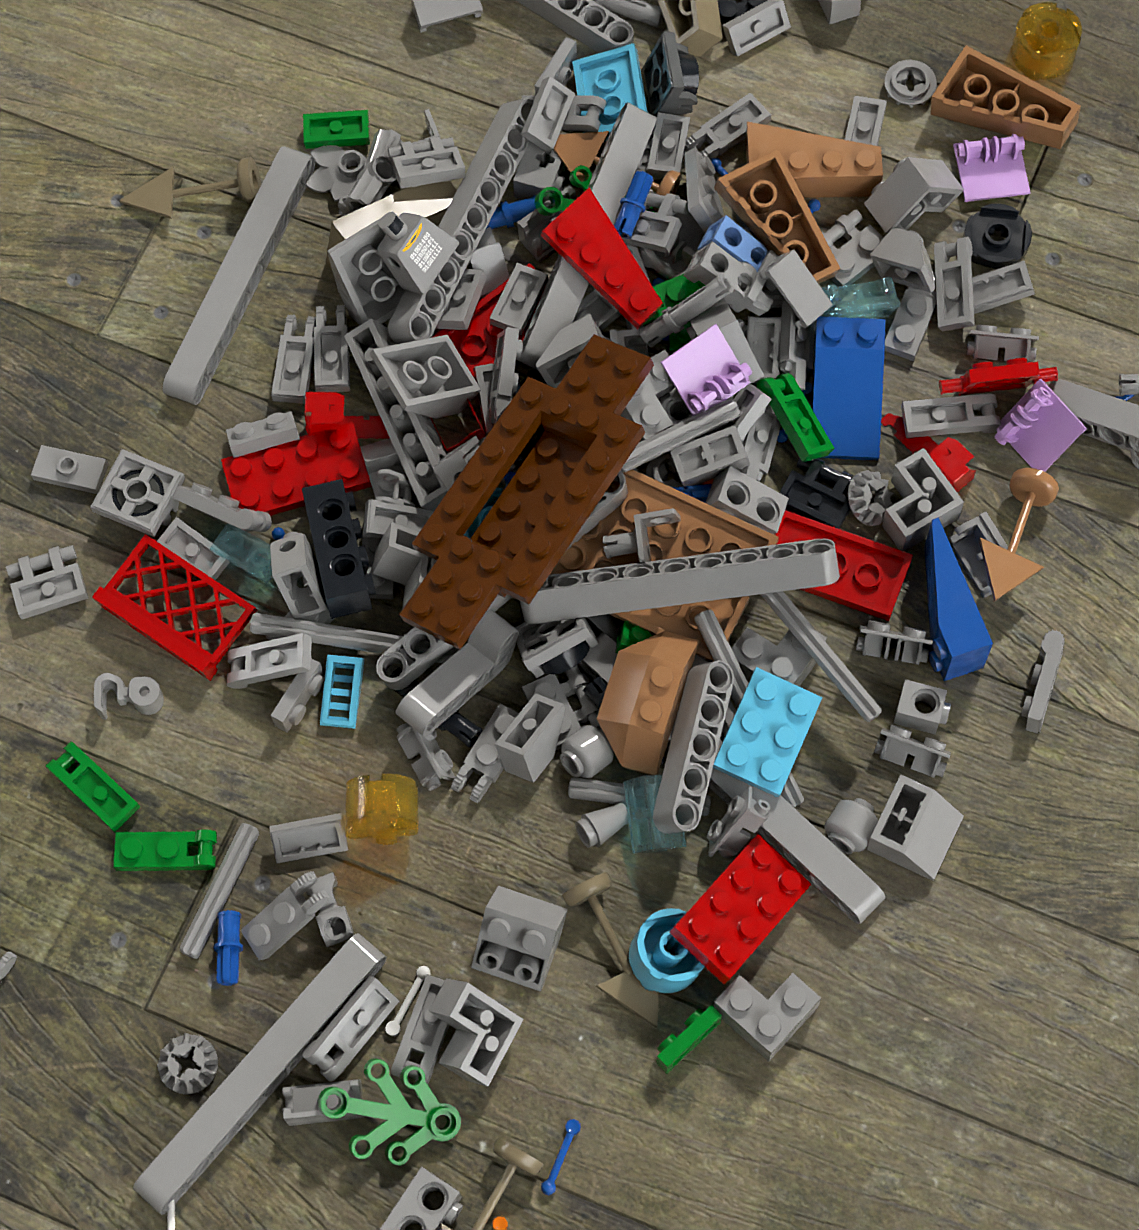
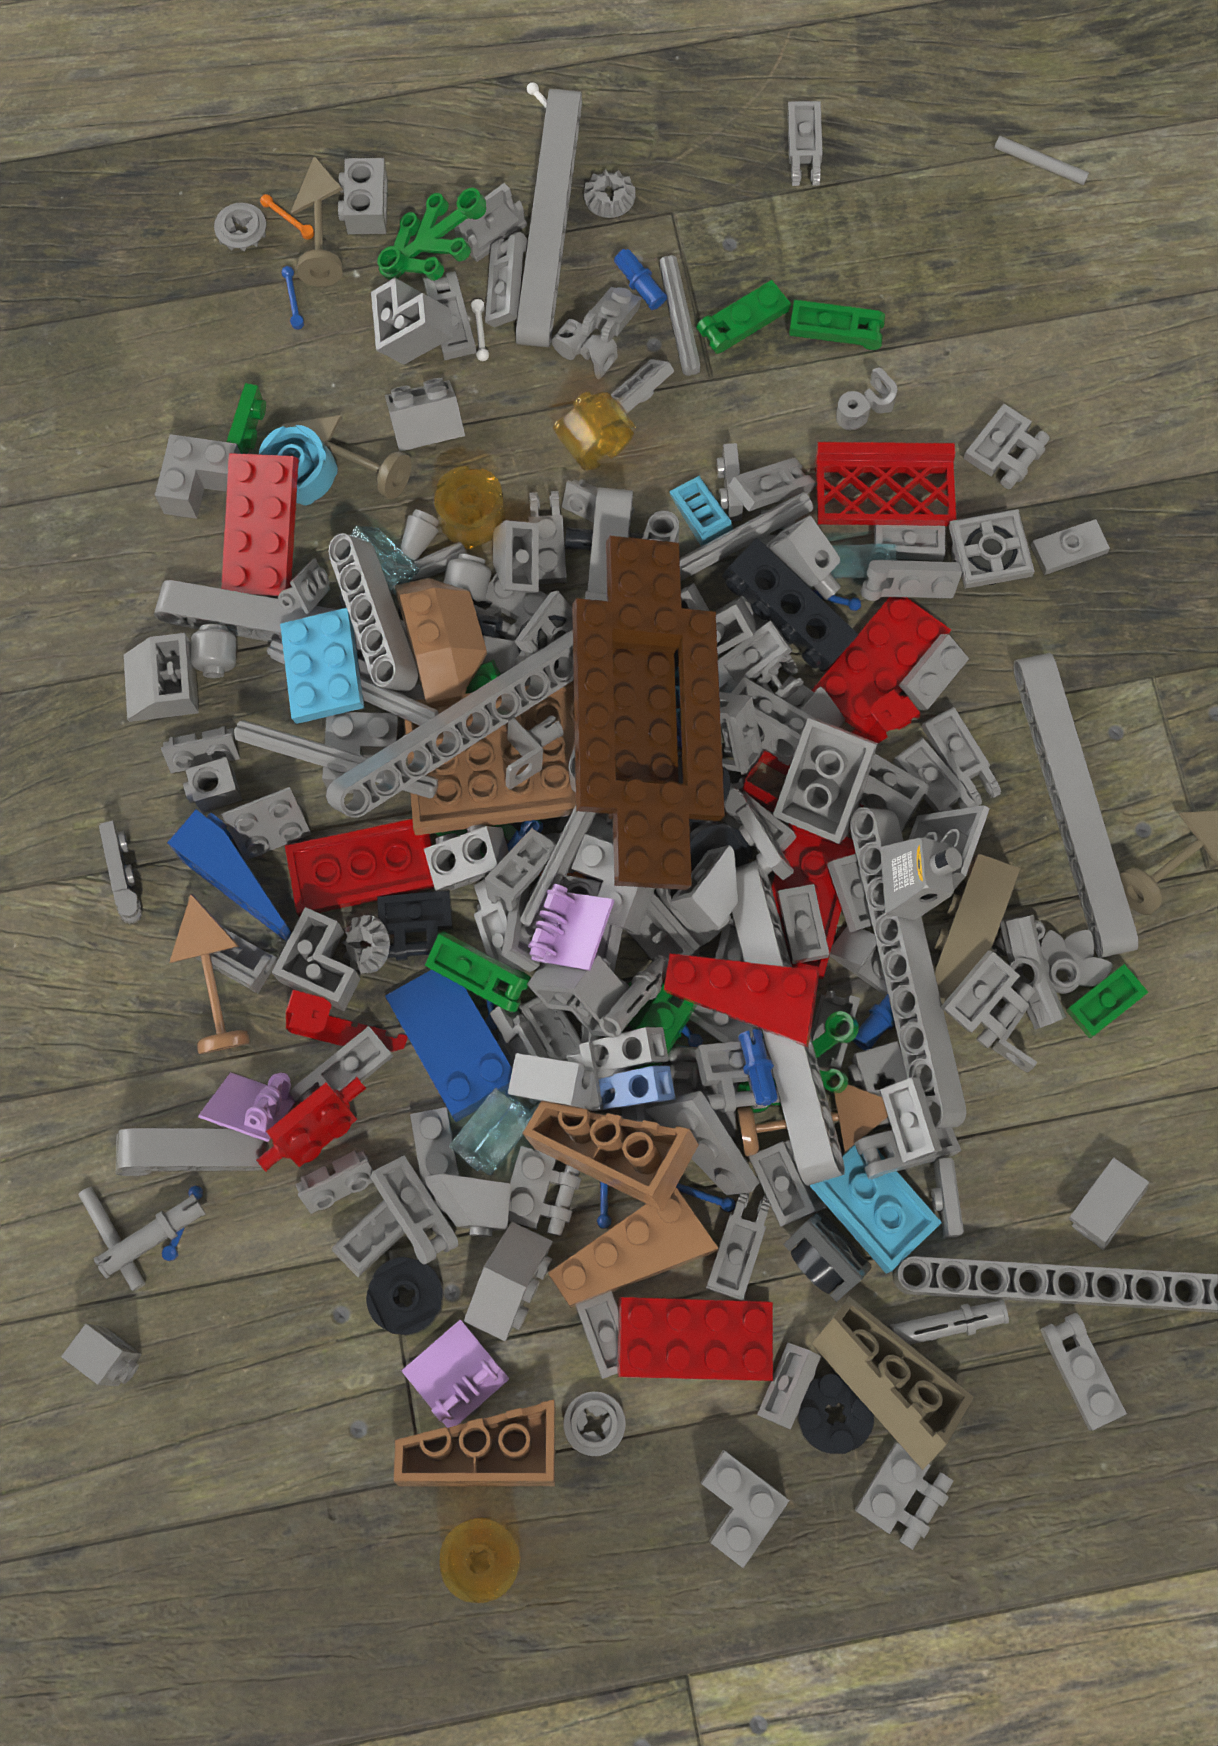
camera: 145 degrees right, 5 degrees up
none -> clear yellow brick [434,466,505,549]
none -> red plate [617,1297,773,1381]

